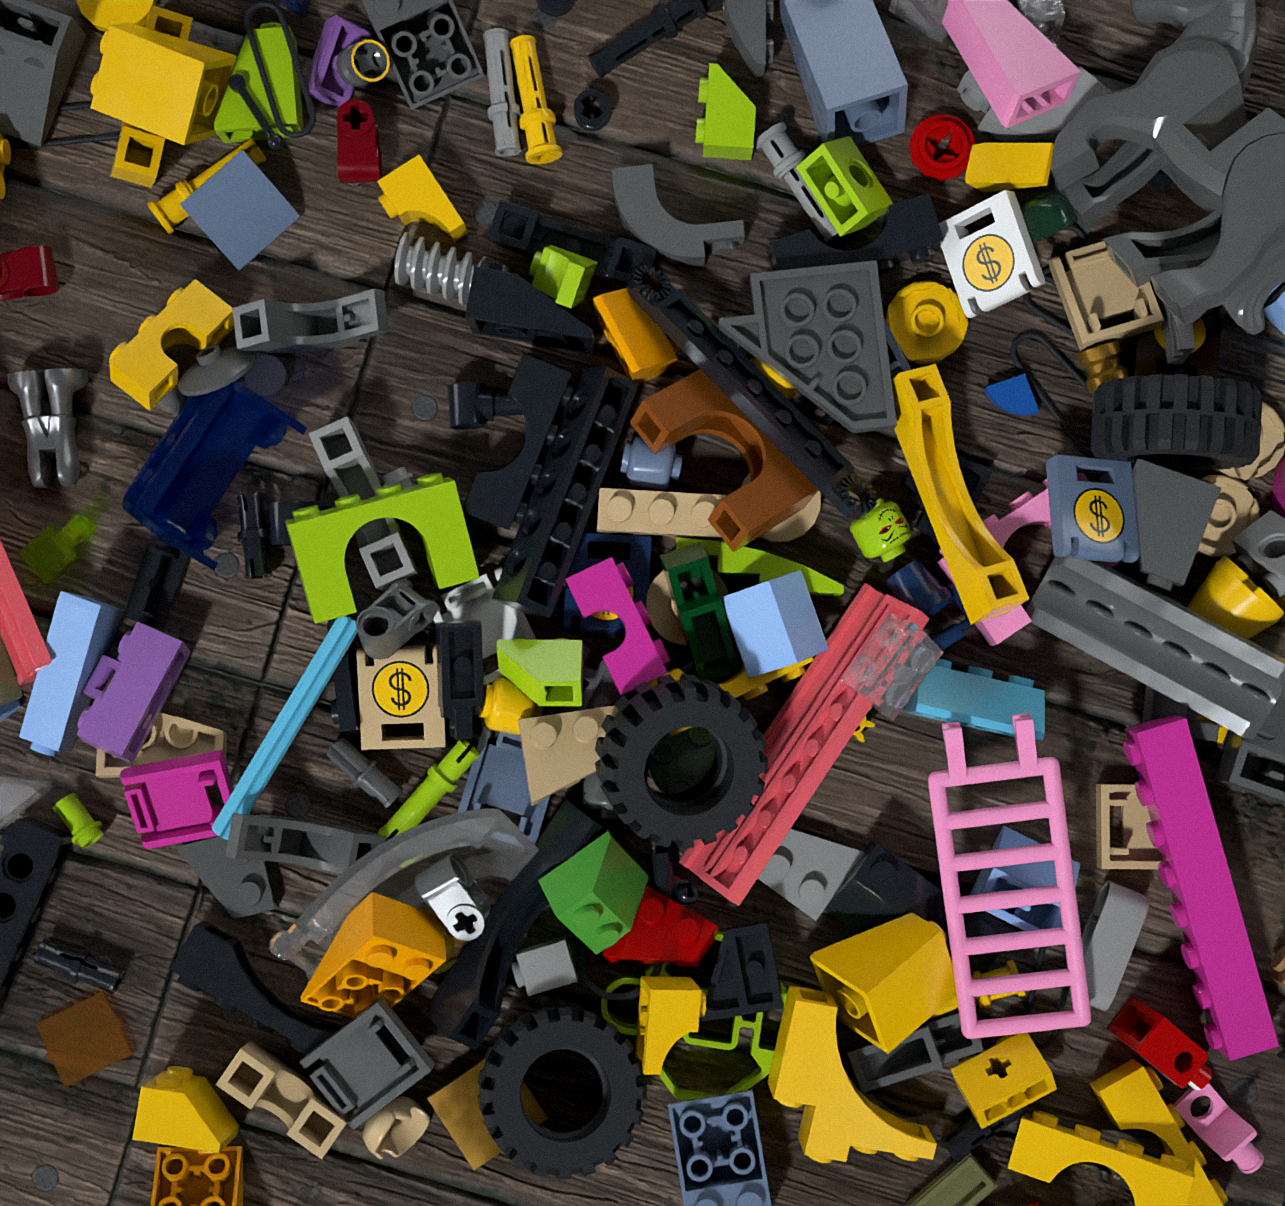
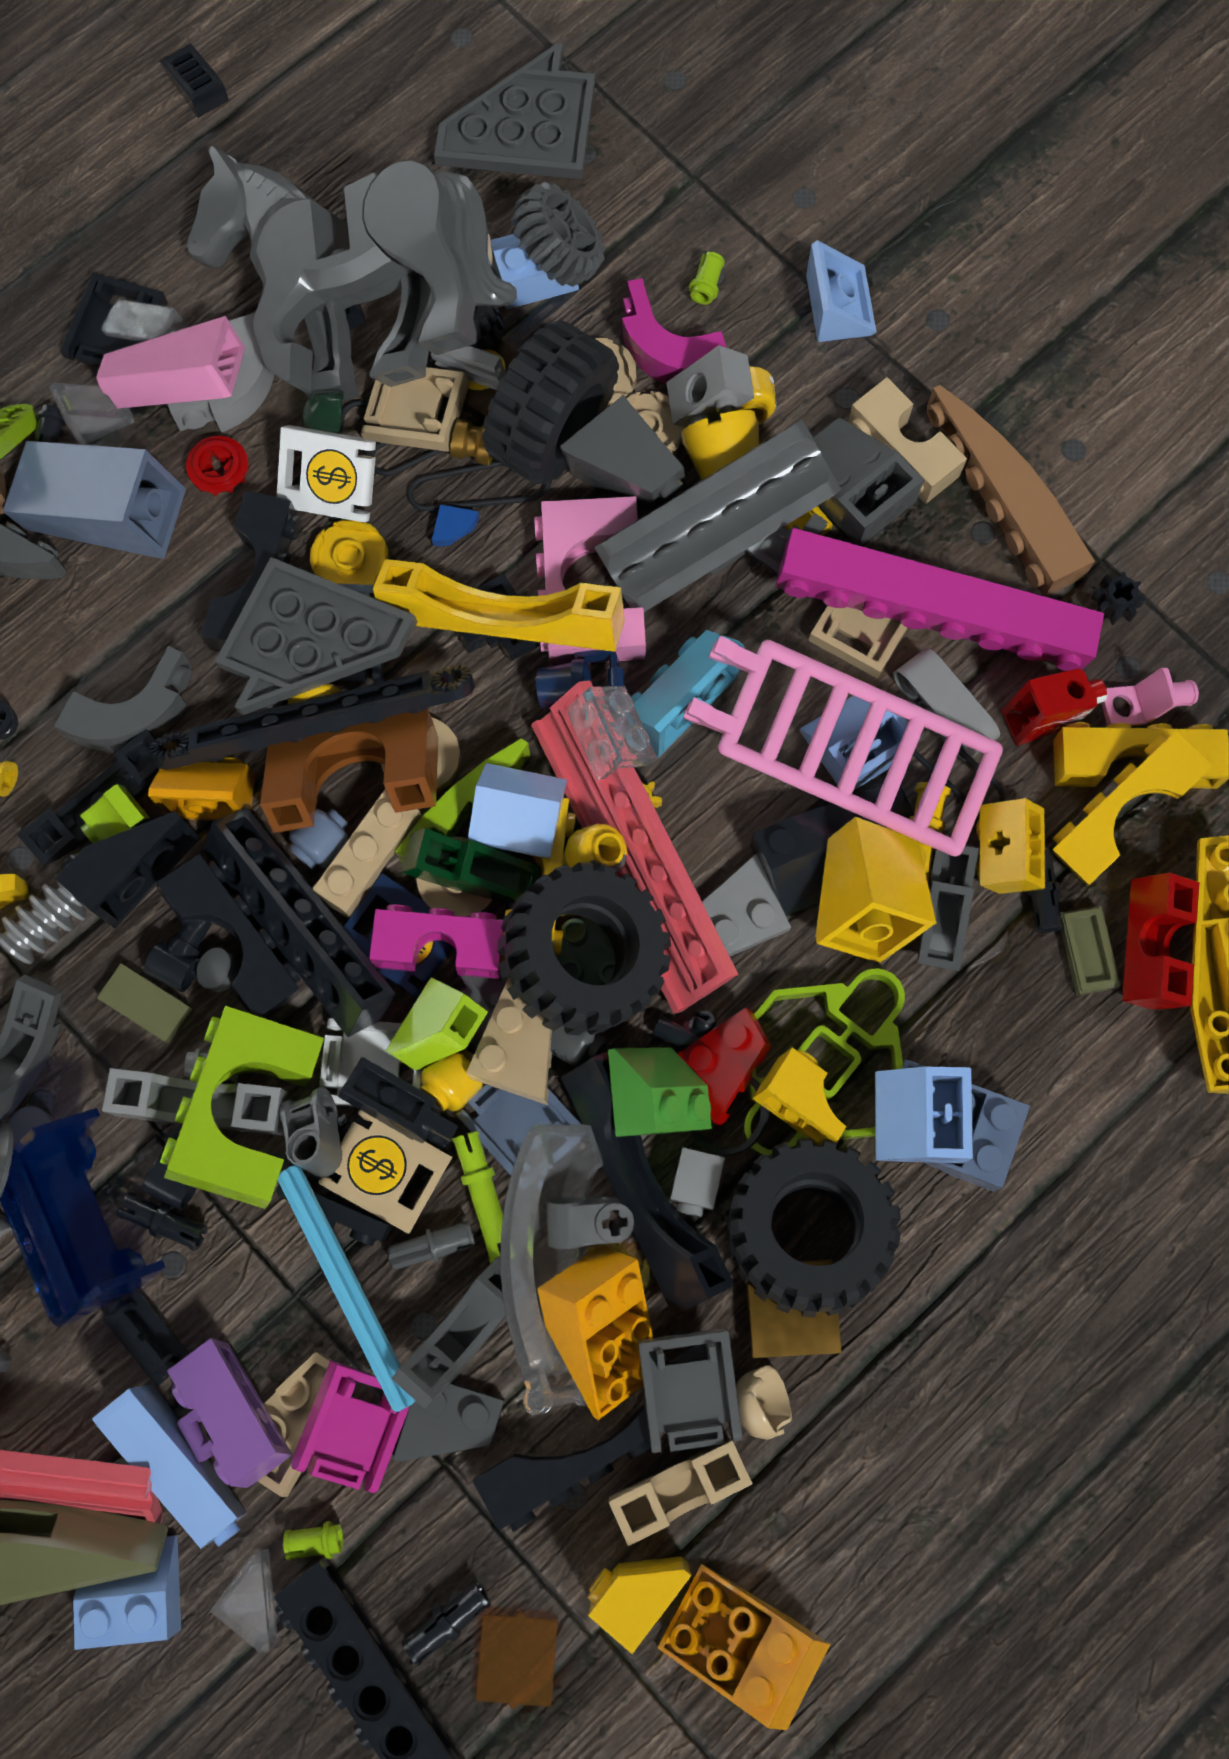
camera: 60 degrees left, 10 degrees down
clear neon green plate [18,514,98,584] -> none
lime slope [695,63,756,160] -> none
black wing [702,921,784,1022] -> none
light grey pin [754,122,839,243] -> none
yellow arch [767,985,937,1163] -> none
lime brick [796,136,893,237] -> none
lime head [850,497,912,562] -> none
yellow slope [965,142,1054,192] -> none
sand blue container [1046,454,1139,563] -> none
none -> olive tile [97,963,192,1044]
none -> dark grey tile [197,948,239,992]
none -> yellow head [565,824,627,874]
none -> light blue slope [875,1066,973,1163]

